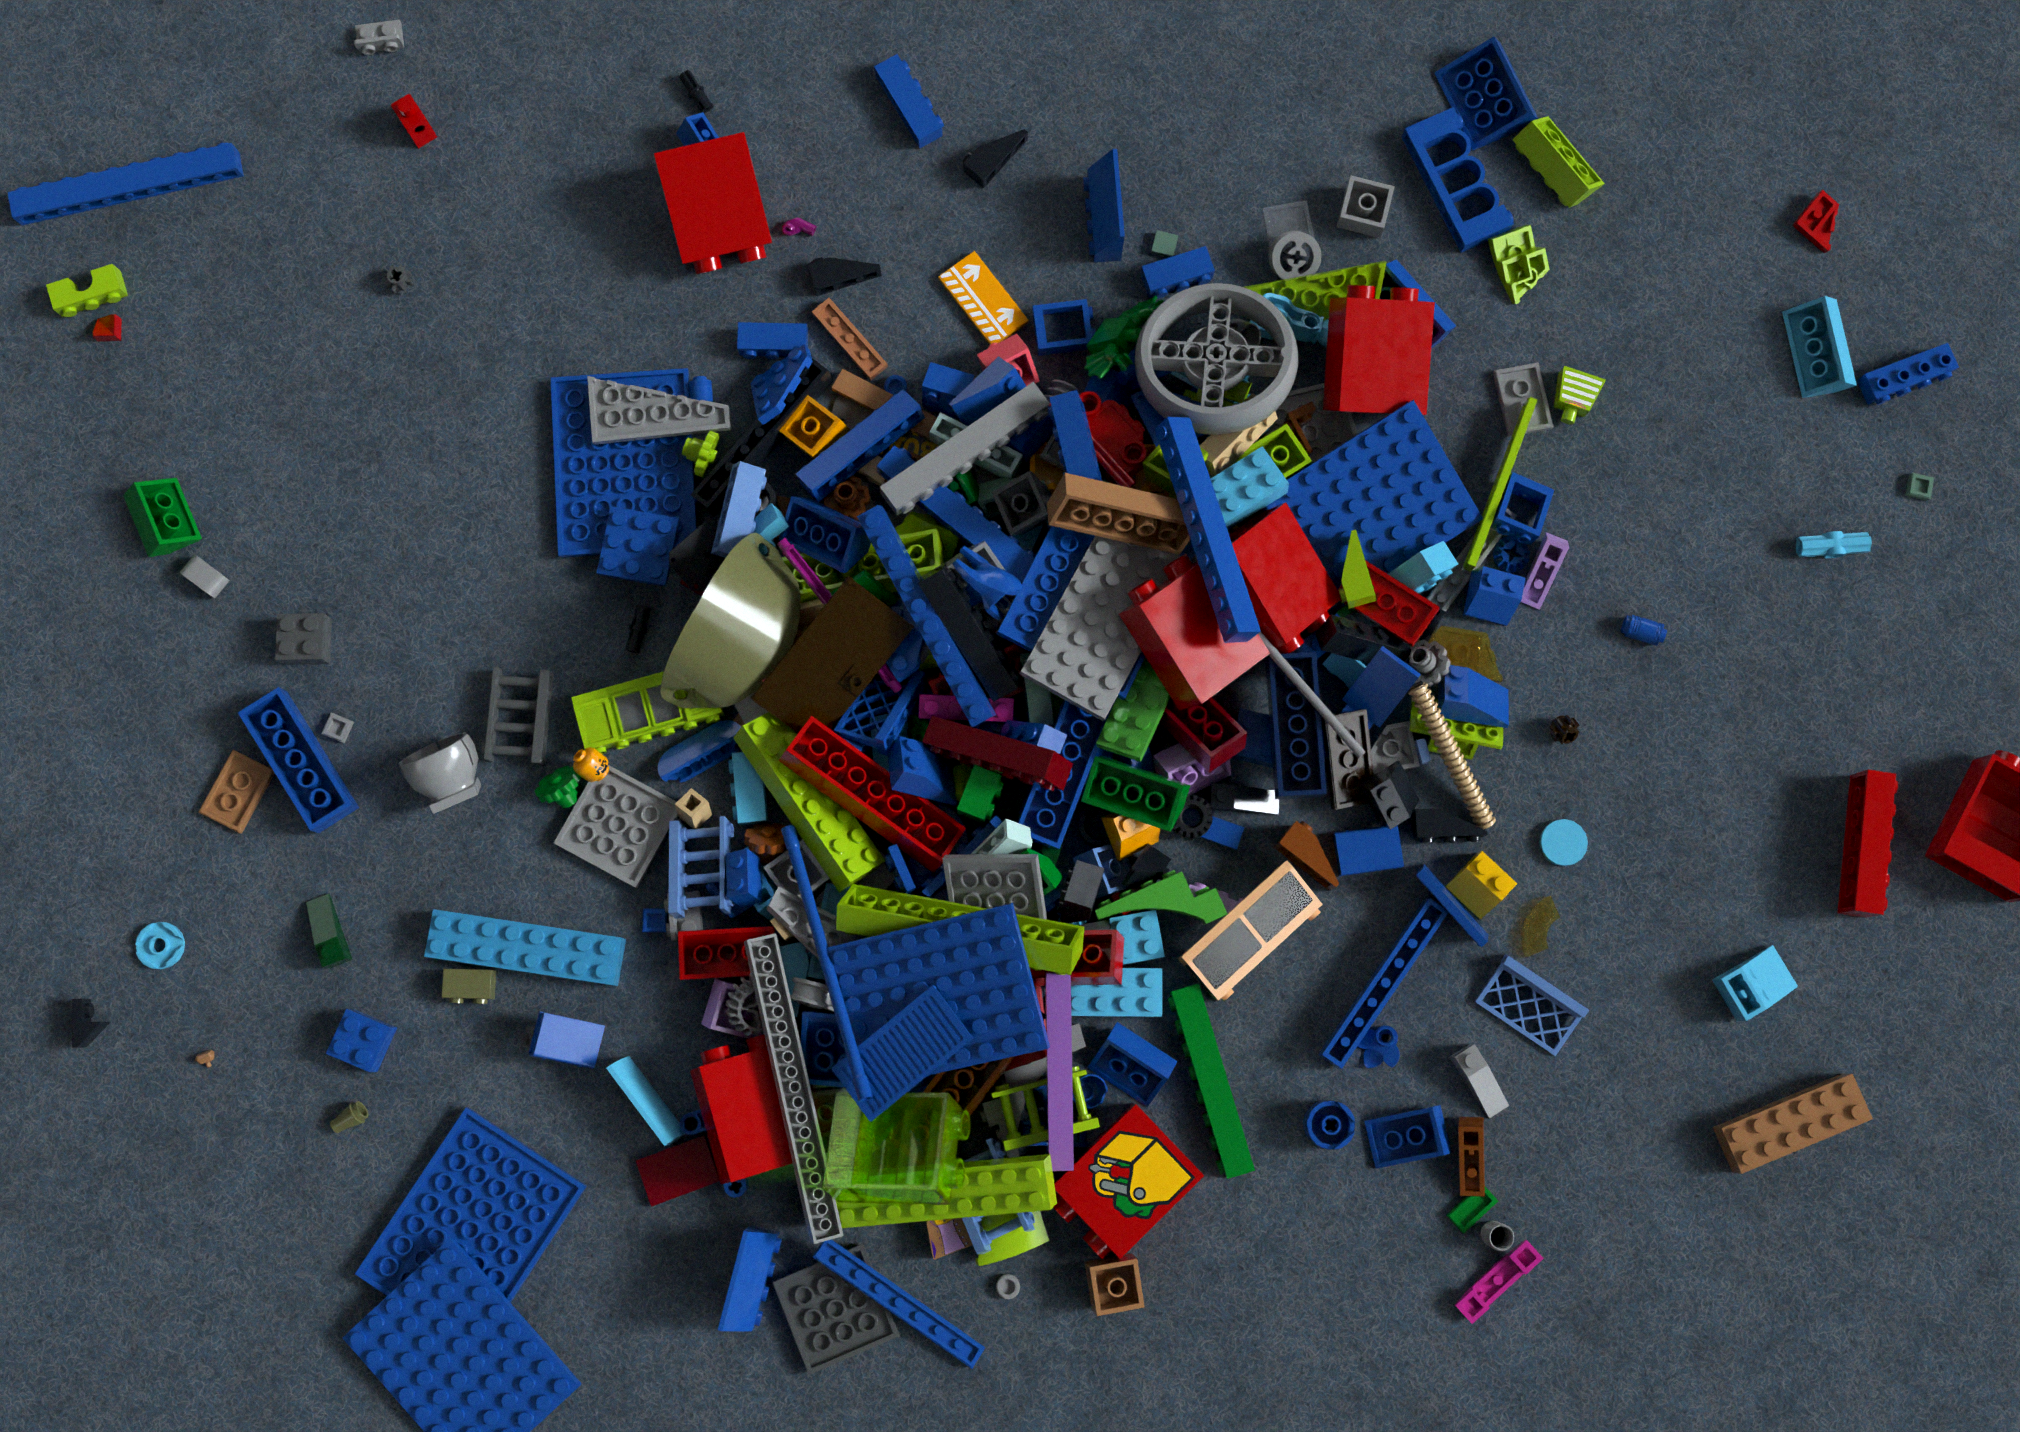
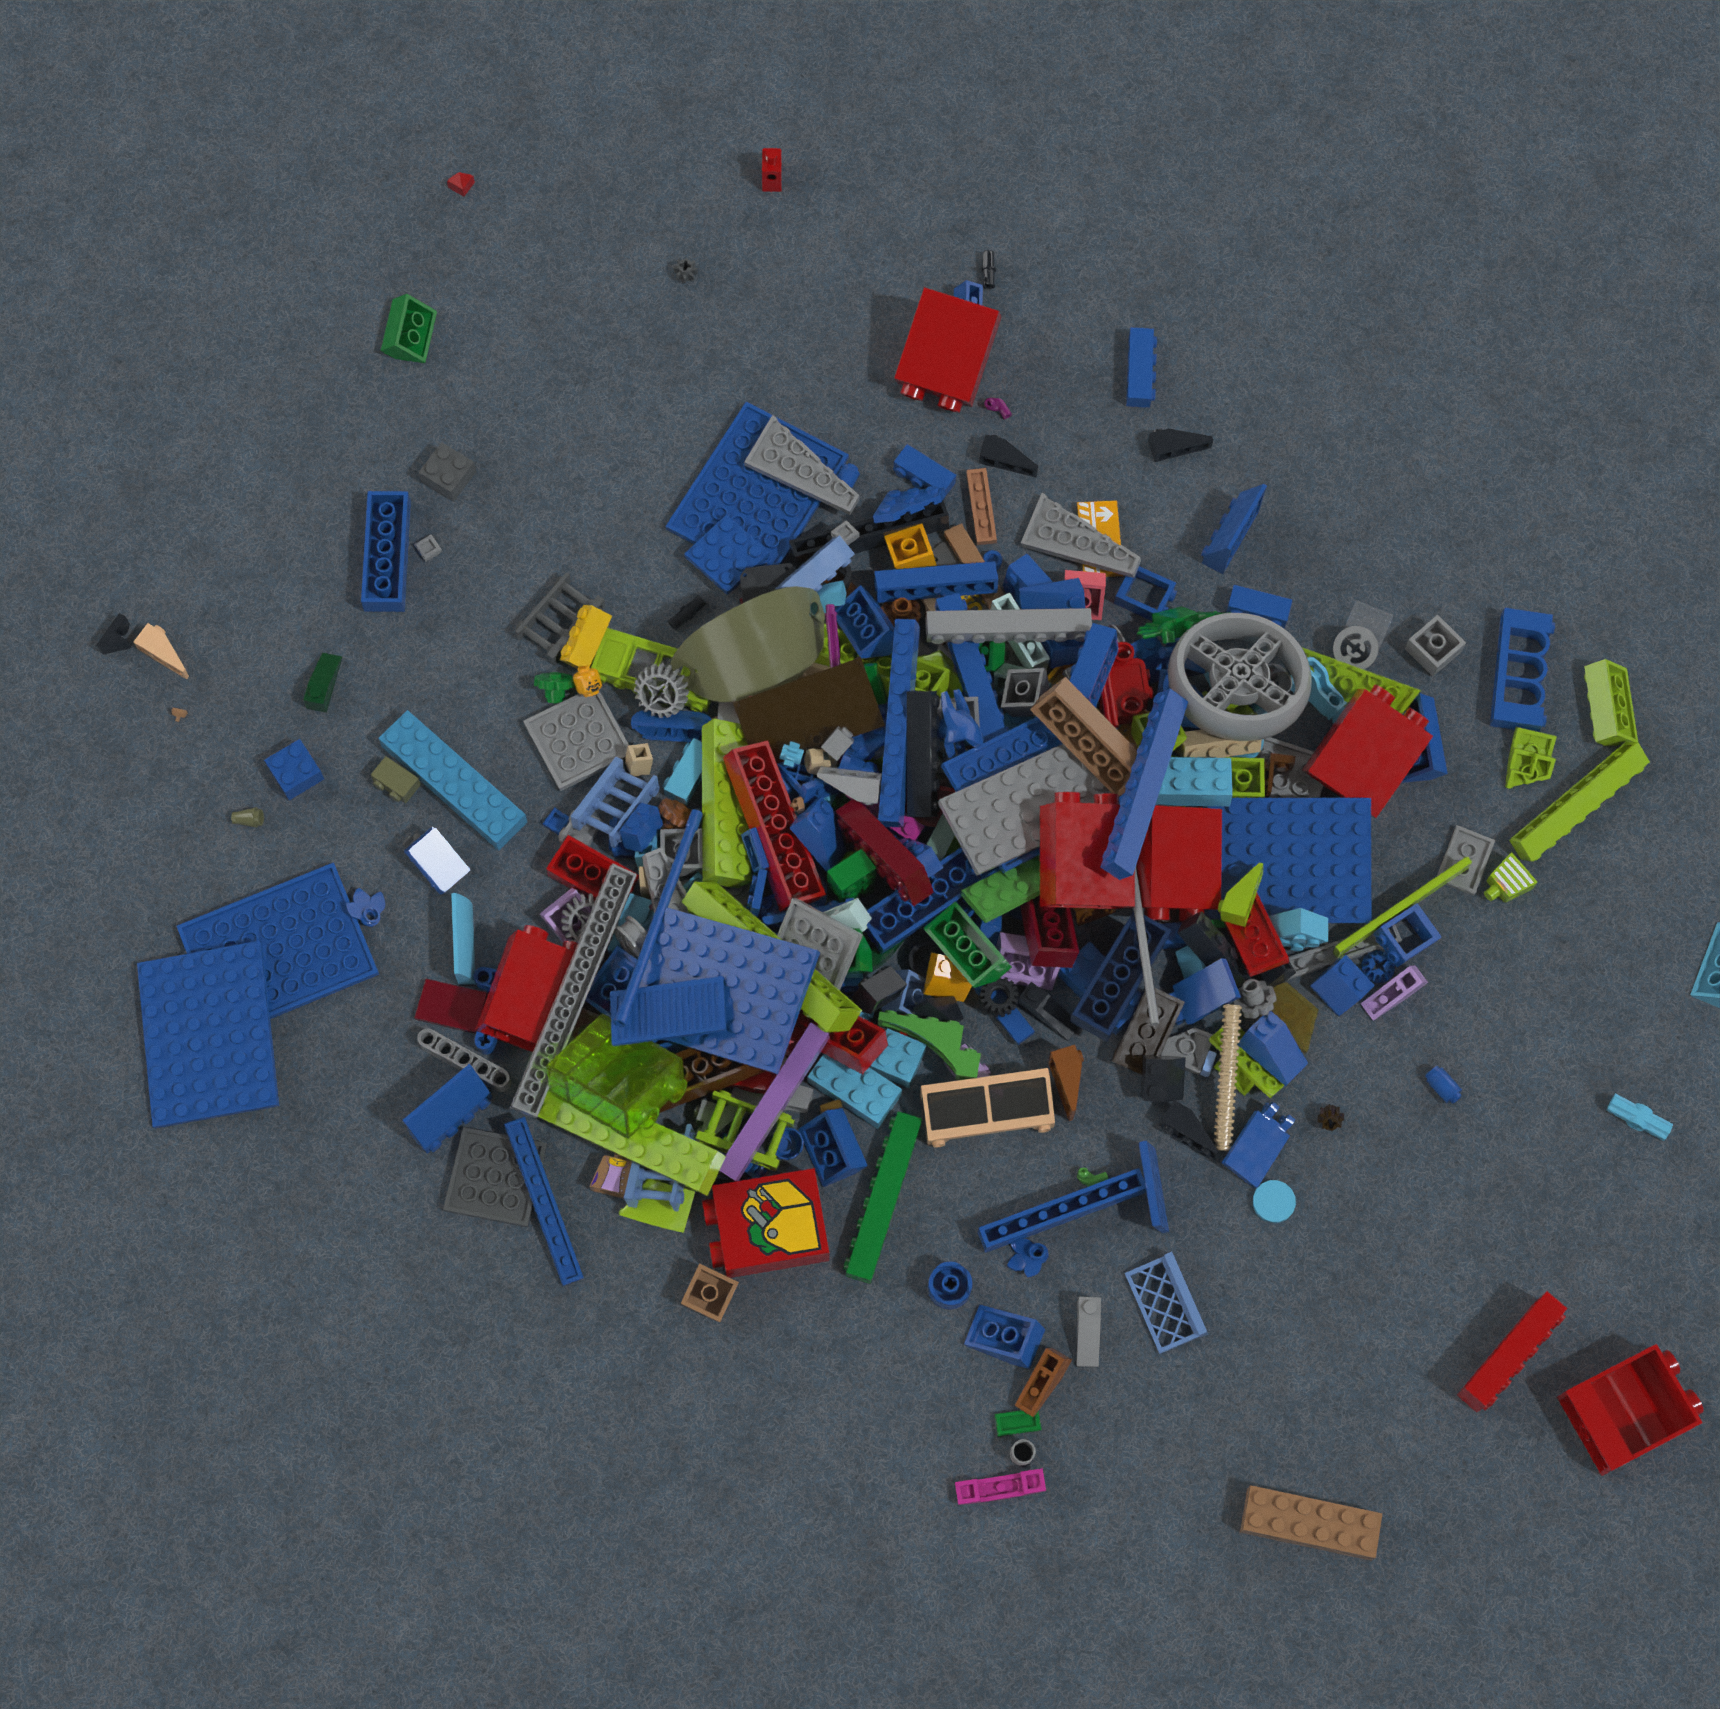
camera: 35 degrees right, 10 degrees down
blue brick [7,143,244,226] -> none
lime arch [46,264,128,317] -> none
medium azure tile [135,922,185,969] -> none
light grey beam [180,554,230,598] -> none
medium nougat tile [199,750,275,834] -> none
light grey bracket [354,19,404,55] -> none
light grey plate [398,732,481,814] -> none
lime plant [682,431,719,478] -> none
light grey tile [996,1274,1020,1299] -> none
sand green tile [1151,230,1179,258] -> none
blue piece [1333,825,1404,876] -> none
blue slope [1435,37,1538,150] -> none
yellow slope [1445,851,1517,919] -> none
clear yellow tile [1521,896,1560,957] -> none
medium azure slope [1712,945,1798,1022] -> none
none -> light nougat slope [134,623,189,679]
none -> blue plate [346,888,385,927]
none -> light grey beam [418,1028,511,1092]
none -> yellow brick [560,605,612,669]
none -> light grey gear [634,663,689,718]
none -> blue tile [741,827,769,874]
none -> medium azure gear [780,741,804,767]
none -> medium nougat rock [790,796,805,814]
none -> tan rock [804,749,839,775]
none -> light grey slope [817,766,882,805]
none -> pearl gold tile [820,1099,842,1114]
none -> light grey brick [821,726,854,761]
none -> light grey tile [831,520,860,545]
none -> blue leg [838,749,879,773]
none -> light grey wing [1021,493,1141,578]
none -> bright green arm [1077,1168,1109,1187]
none -> blue tile [1222,1102,1295,1188]
none -> lime brick [1509,741,1650,862]

